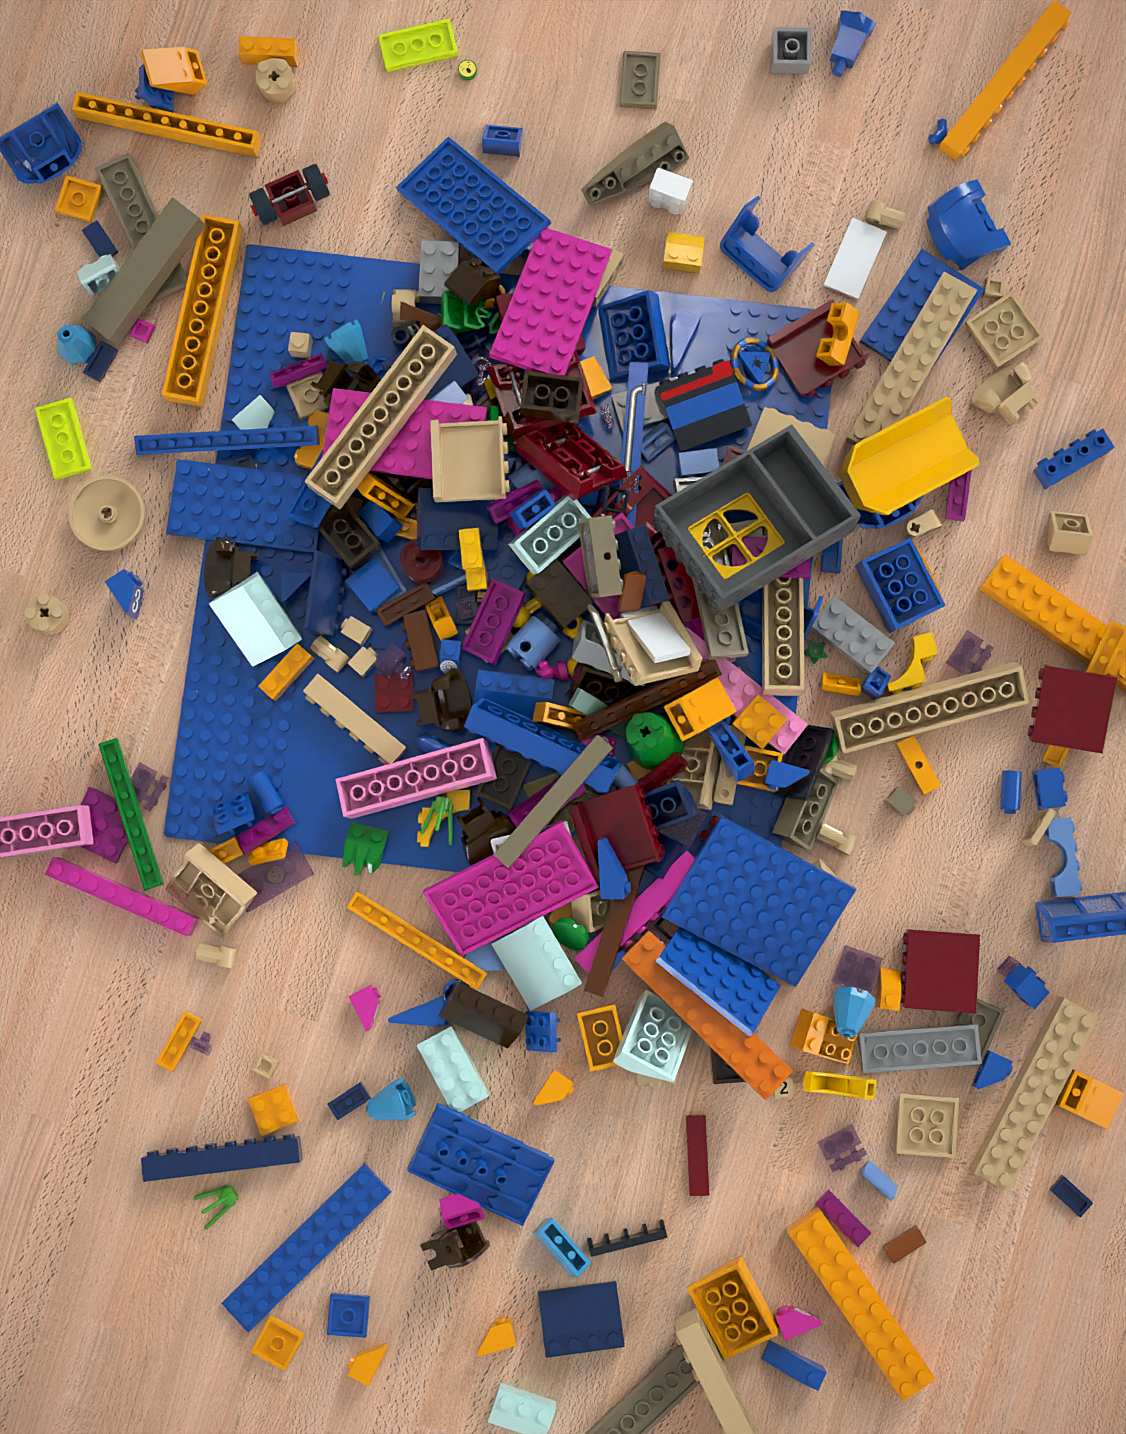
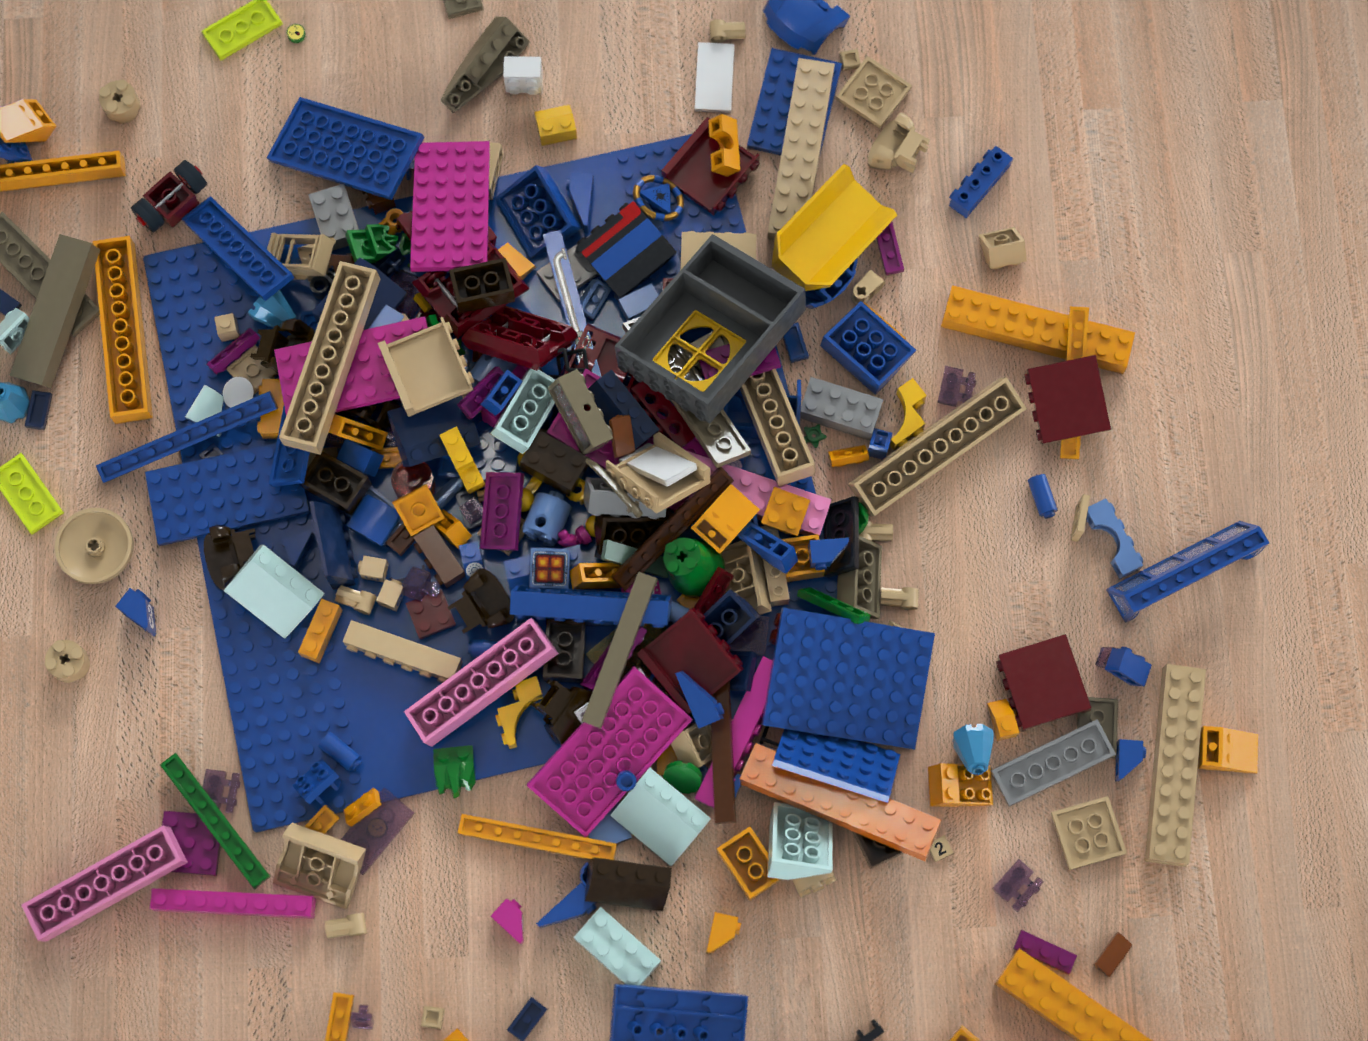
camera: 25 degrees left, 10 degrees down
dark pink tile [129,318,156,344] -> none
magenta plate [236,806,295,854] -> none
light orange brick [238,36,299,67] -> none
dark azure cone [366,1077,416,1120] -> none
bright green plant [420,796,454,845] -> none
dark brown slope [444,257,501,305] -> none
blue slope [482,124,523,157] -> none
blue plate [525,1011,561,1053] -> none
clear purple tile [601,404,614,428] -> none
dark red tile [686,1115,709,1196] -> none
blue windscreen [720,196,815,292] -> none
yellow arch [803,1071,877,1100] -> none
clear purple plate [832,945,883,994] -> none
medium blue slope [859,1160,898,1200] -> none
dark tan brick [884,786,917,816] -> none
light orange tile [896,735,941,795] -> none
blue brick [1032,768,1068,810] -> none
dark blue tile [1049,1175,1093,1218] -> none
none -> blue plate [181,196,294,301]
none -> white sticker [223,377,254,408]
none -> tan piece [267,233,336,280]
none -> light orange tile [392,484,445,536]
none -> tile [529,548,570,589]
none -> blue tile [616,770,637,791]
none -> green tile [797,587,871,624]

